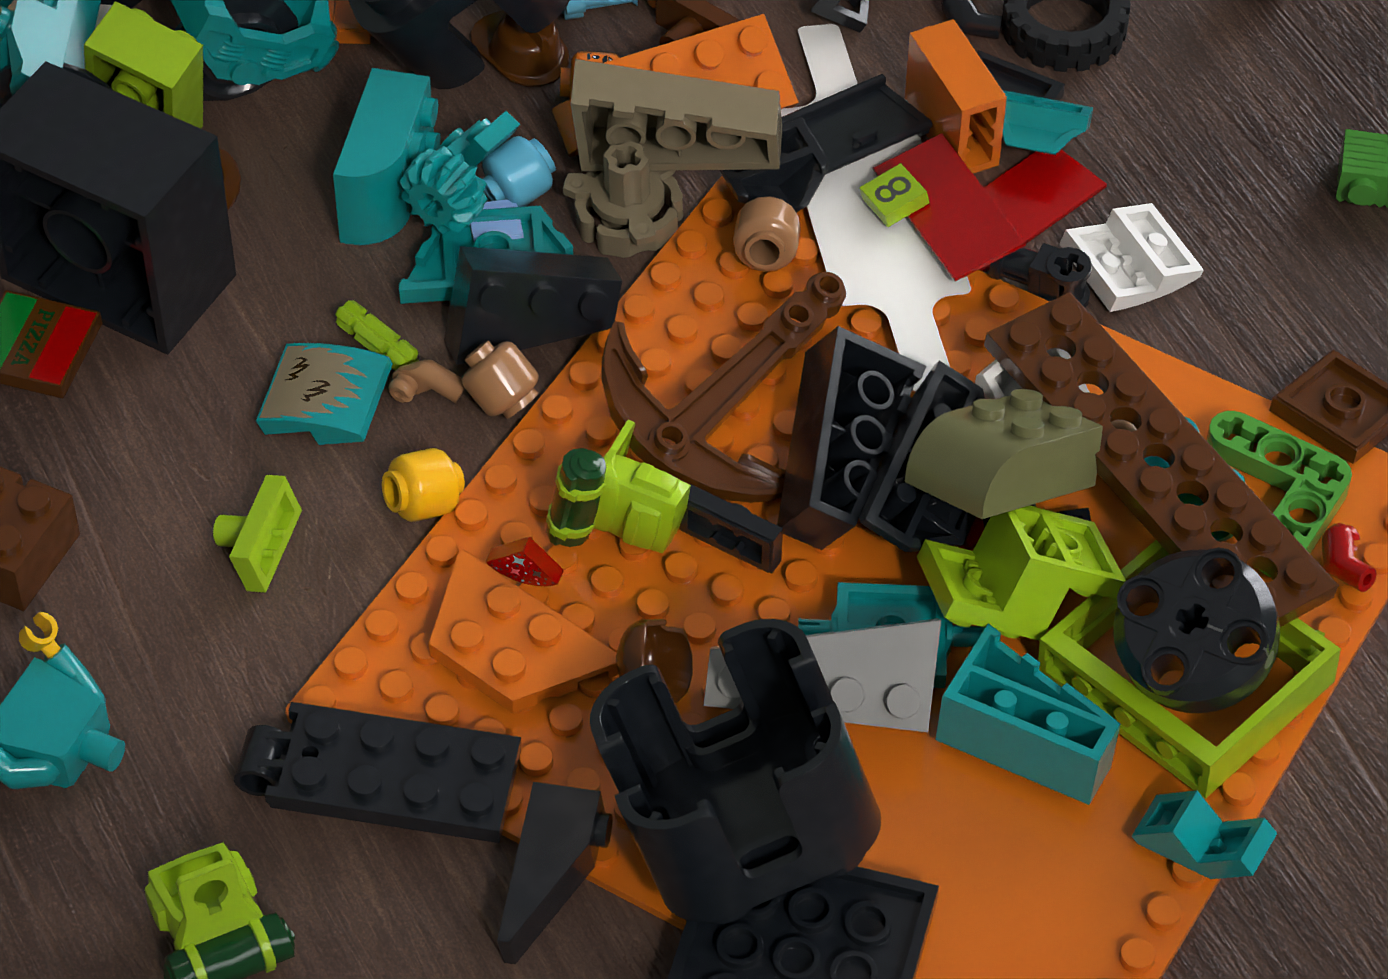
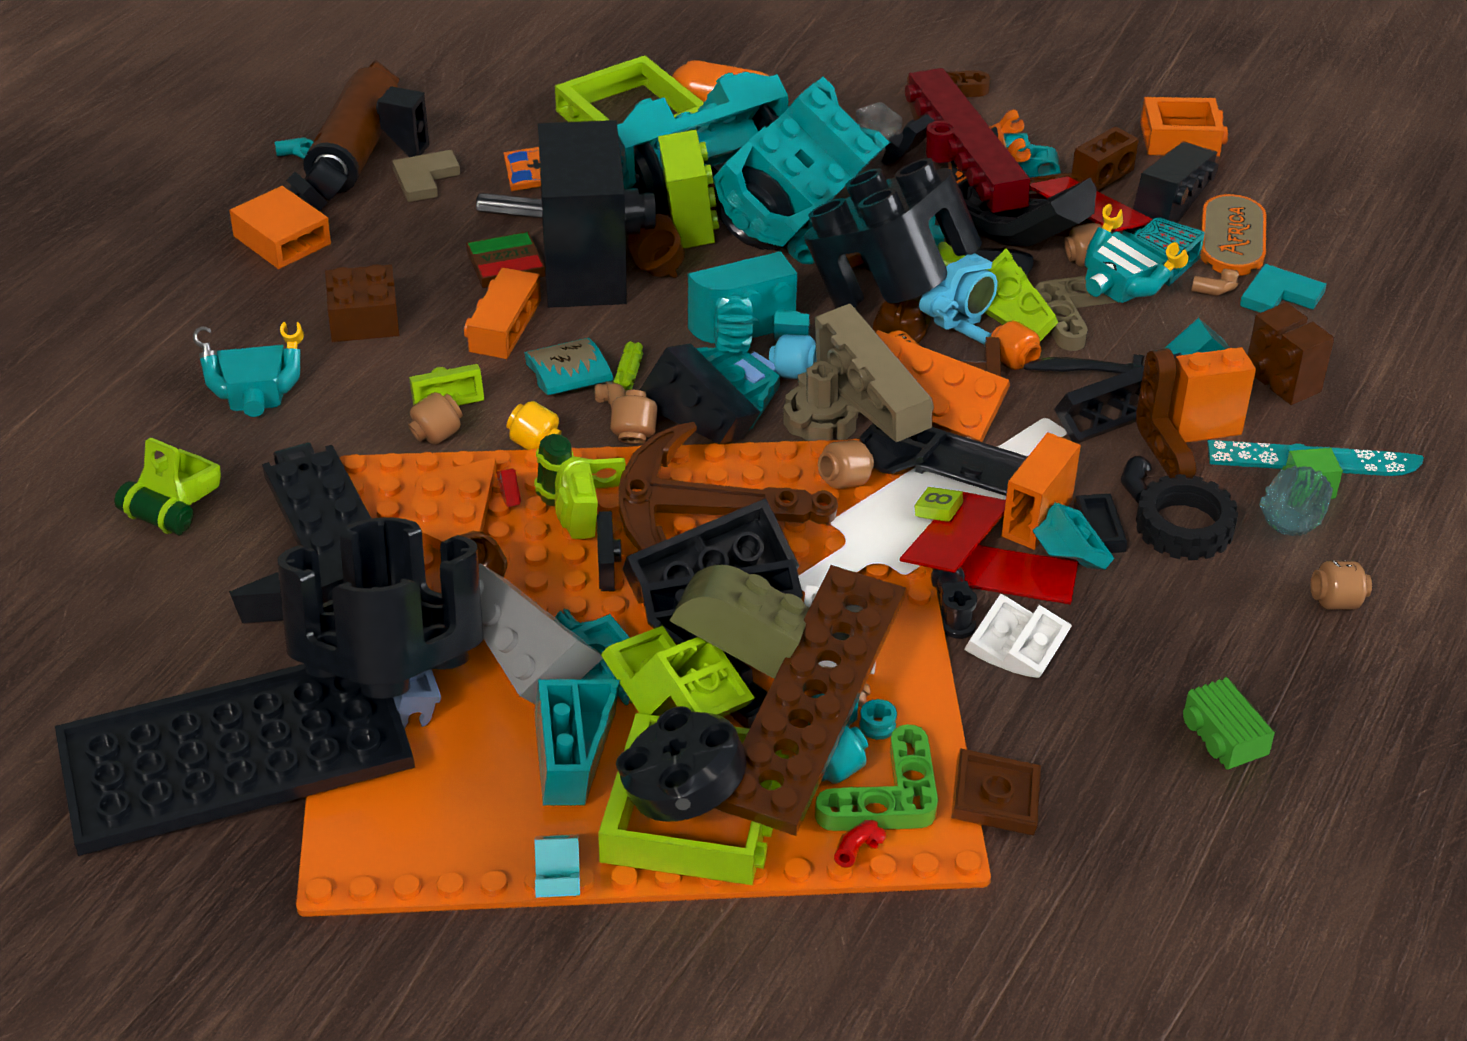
camera: 55 degrees right, 10 degrees down
none -> medium nougat head [408,392,463,445]
none -> orange brick [464,267,541,359]

